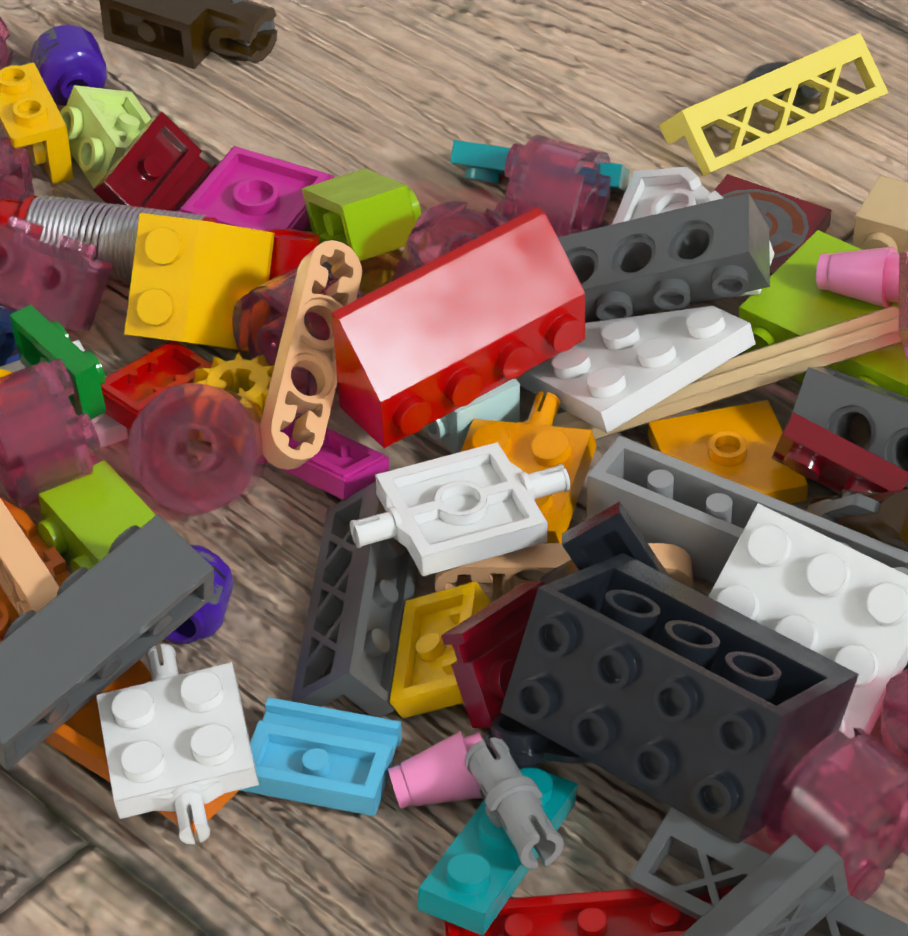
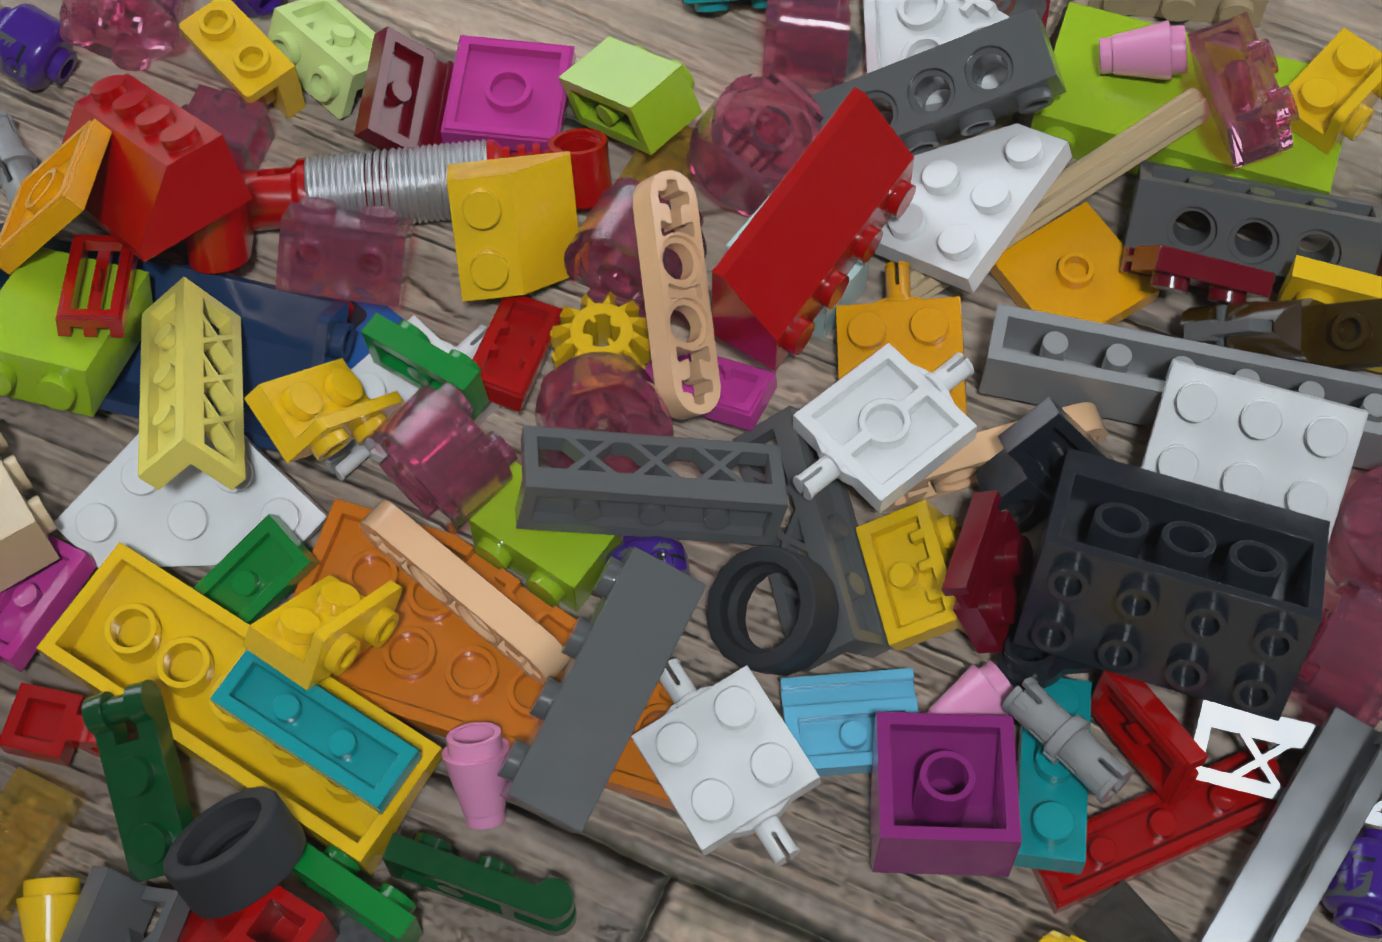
camera: 20 degrees left, 20 degrees up
none -> dark grey fence [515,425,788,546]
none -> black tyre [706,545,839,676]
none -> magenta slope [870,711,1022,877]
none -> red tile [1091,670,1208,805]

